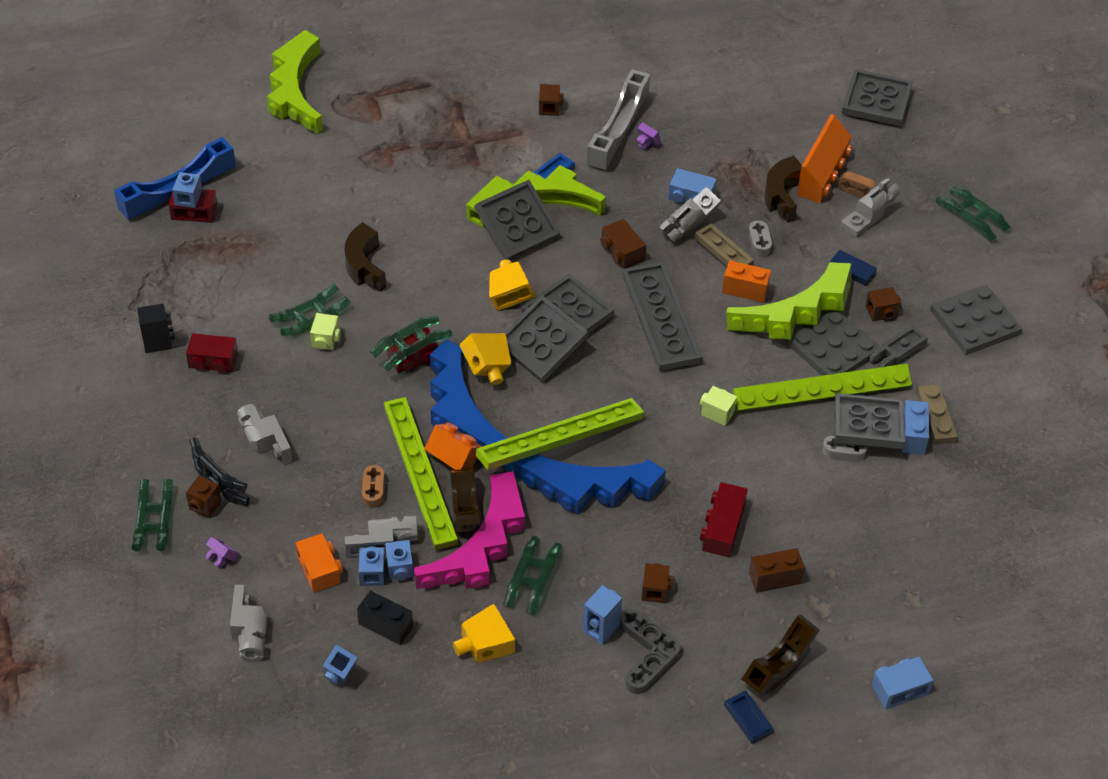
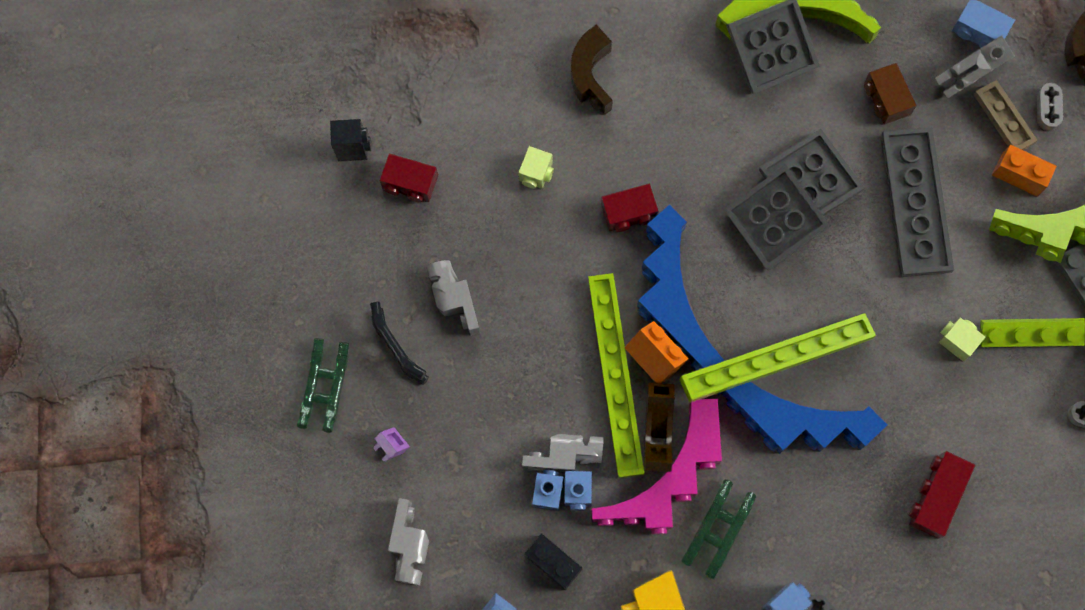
camera: 15 degrees right, 25 degrees up
reddish brown brick [186,476,222,518] -> none
clear green piece [269,283,351,336] -> none
orange brick [295,533,343,593] -> none
medium nougat beam [362,465,385,508] -> none
clear green piece [369,315,452,371] -> none
yellow torso [460,333,511,385] -> none
yellow torso [489,259,536,311] -> none
reddish brown brick [641,563,674,603] -> none
reddish brown brick [749,548,805,593] -> none

